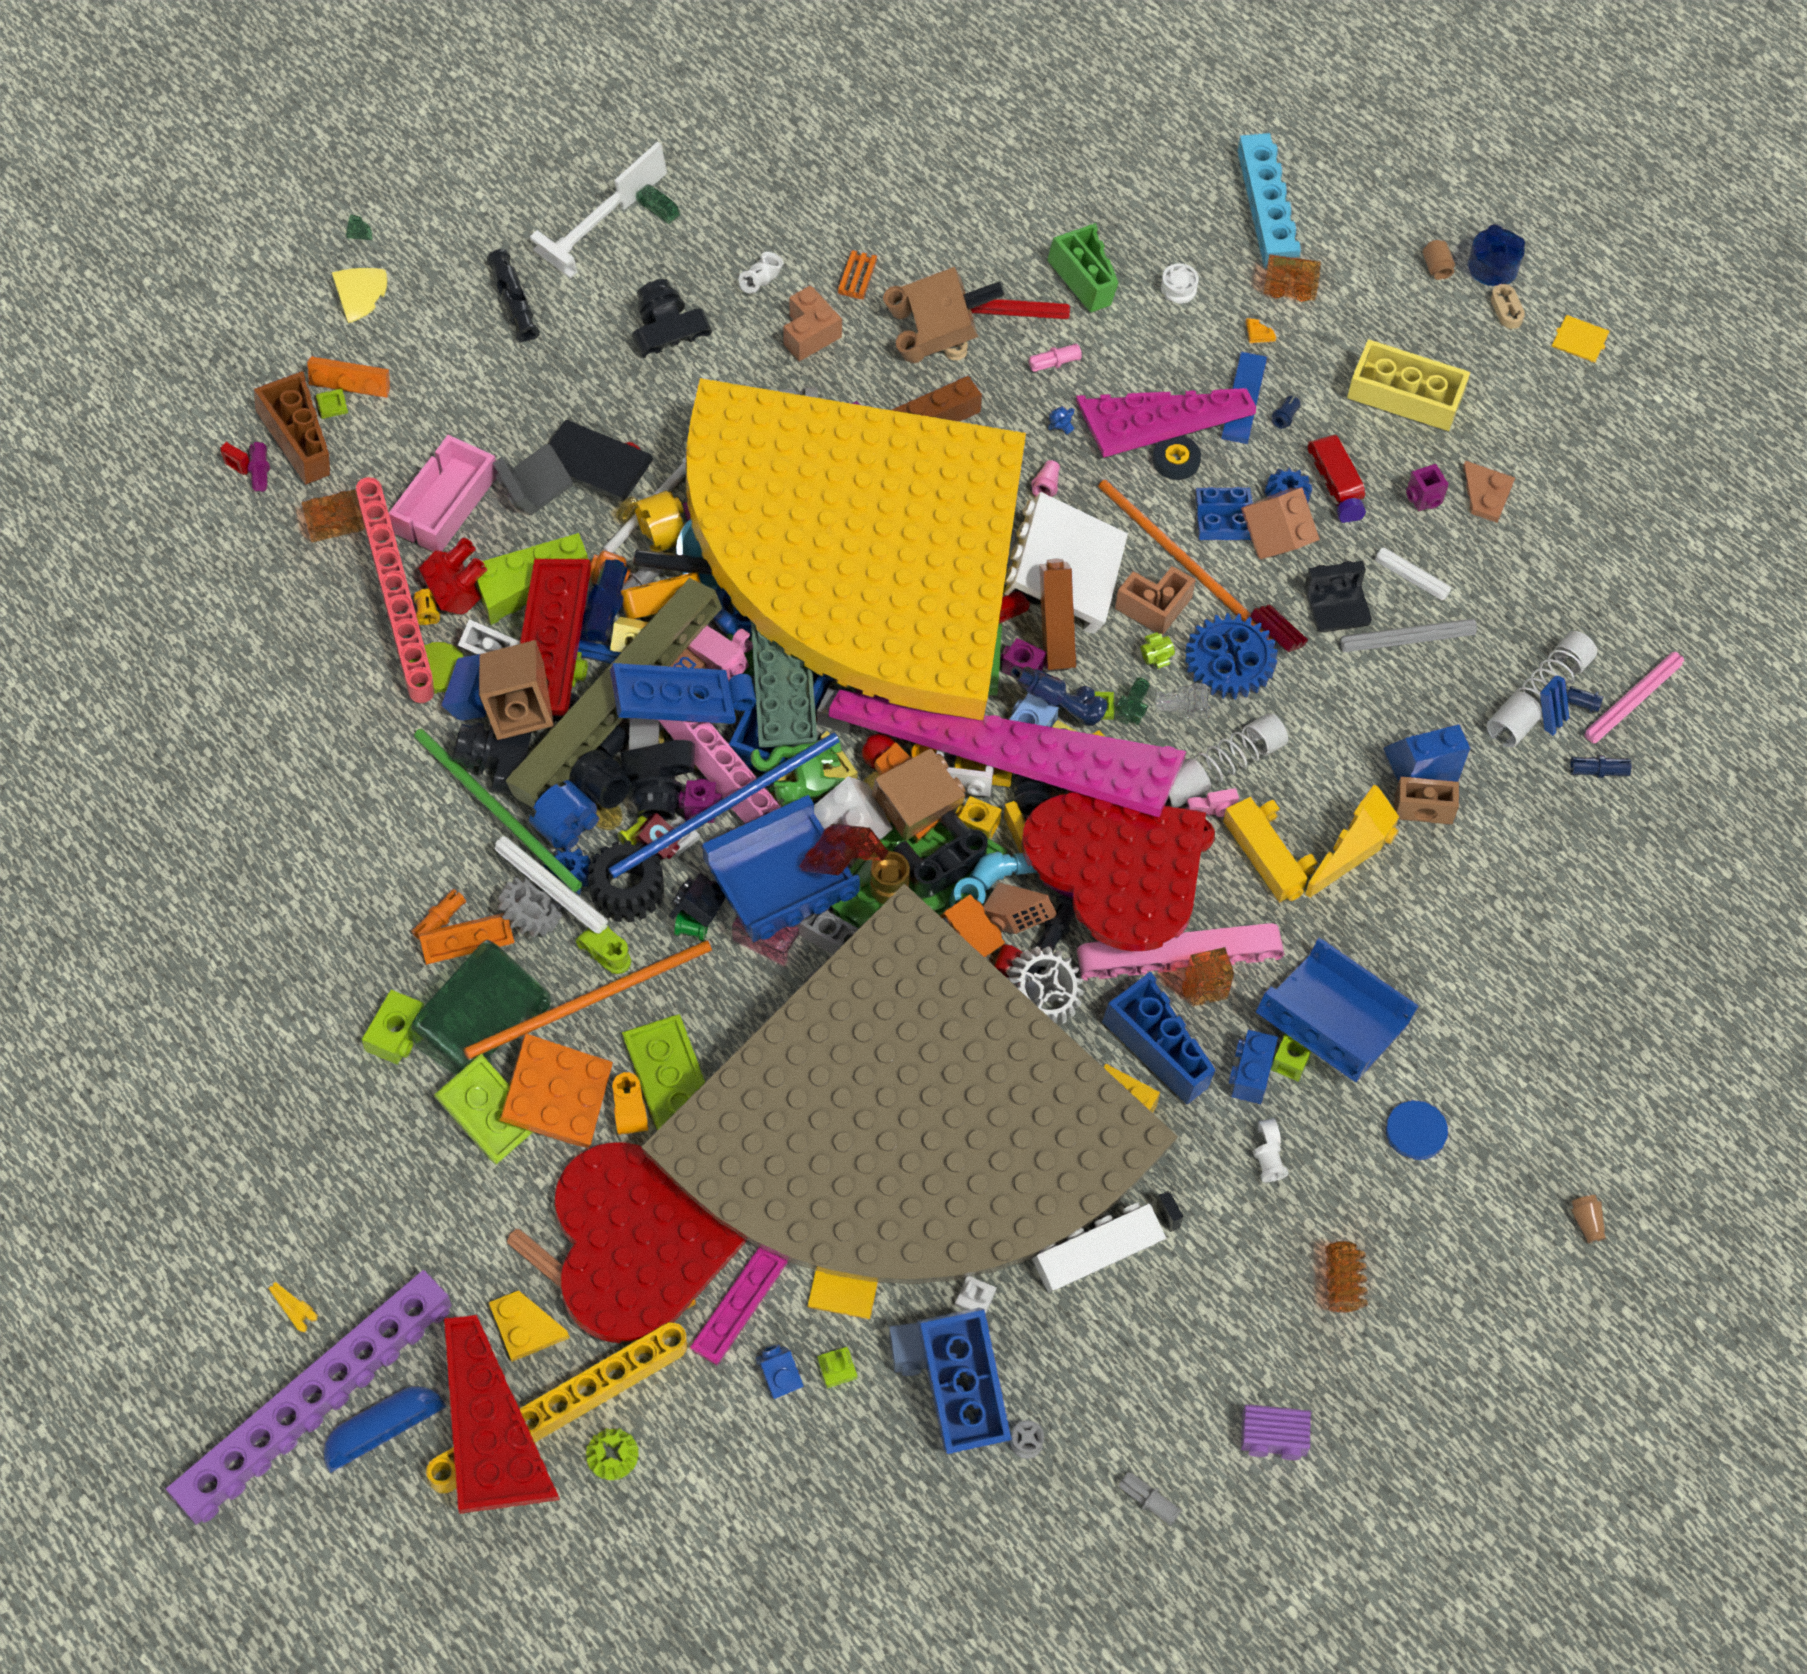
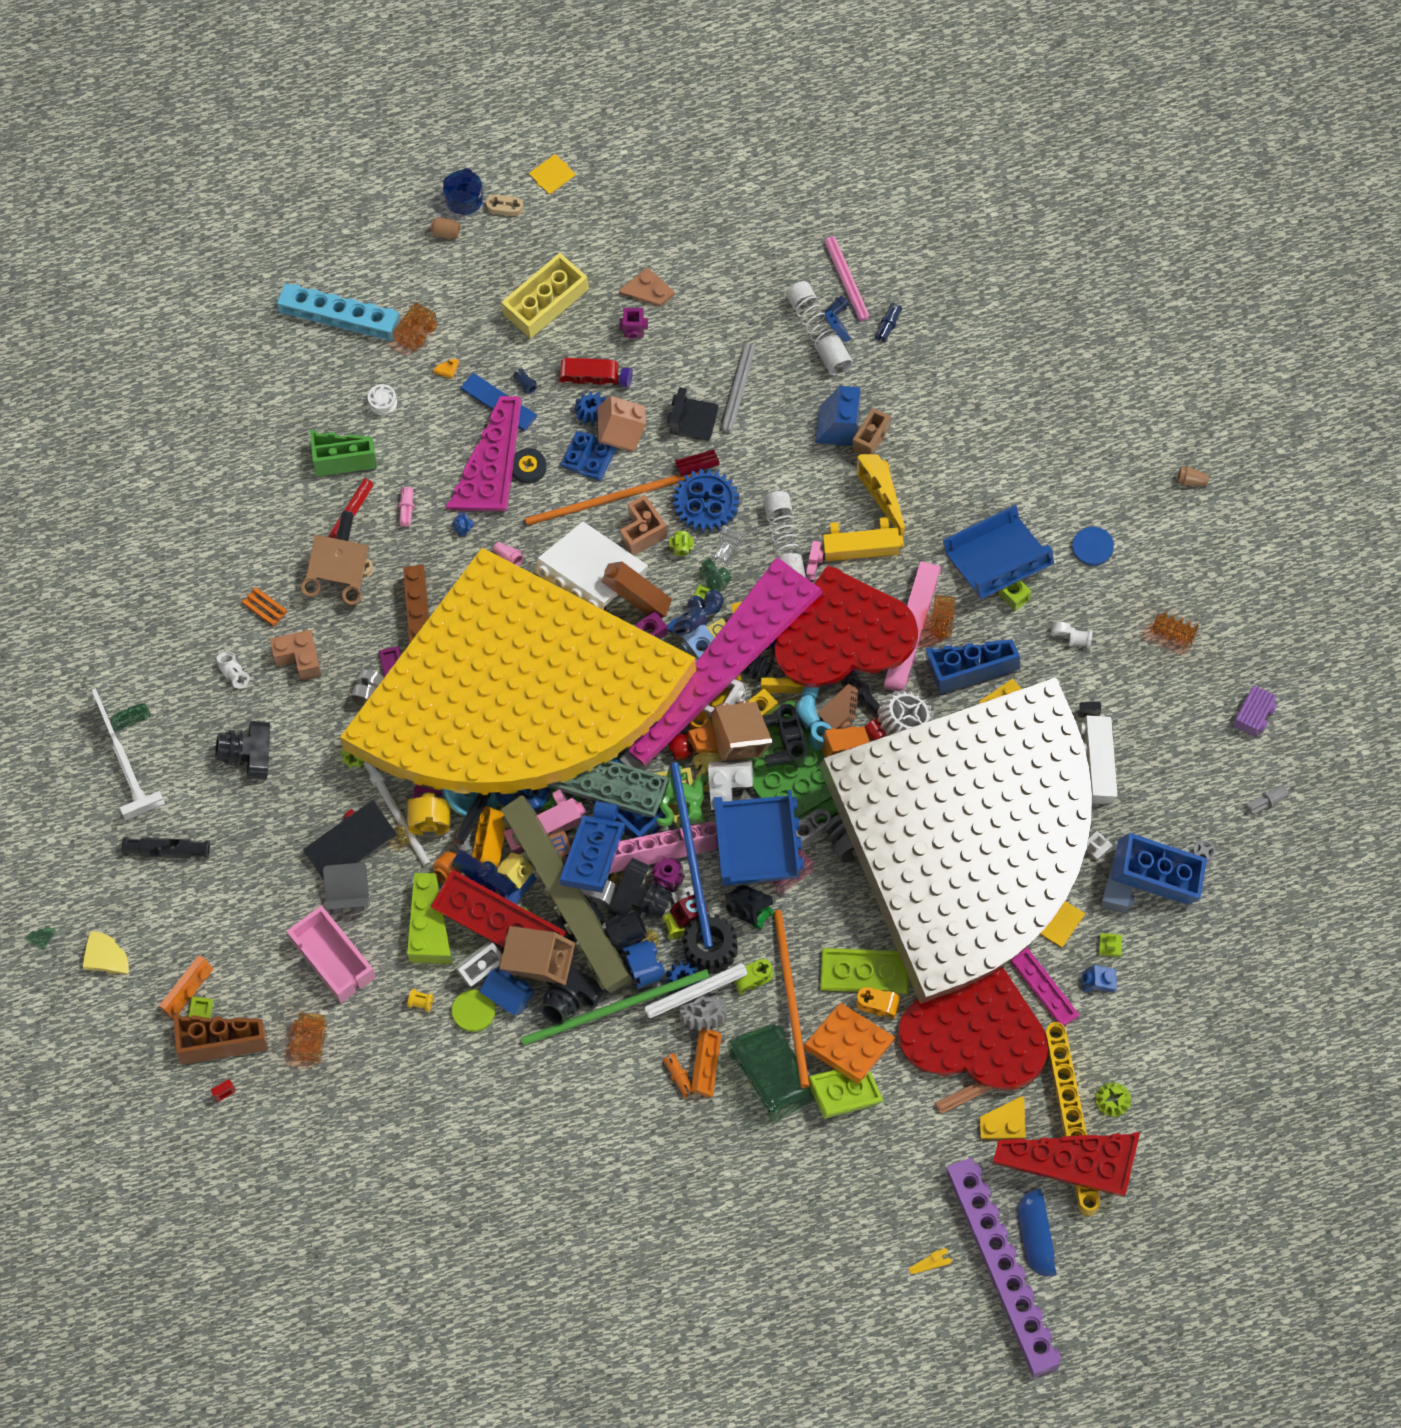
camera: 60 degrees left, 5 degrees up
magenta axle [248,442,270,492] -> none
coral beam [356,477,434,703] -> none
lime brick [361,989,428,1065] -> none
red brick [418,537,487,615] -> none
clear red bracket [799,824,889,875] -> none
pearl gold wheel [870,851,910,904] -> none
blue brick [1229,1029,1278,1104] -> none
white axle [1375,548,1451,600] -> none

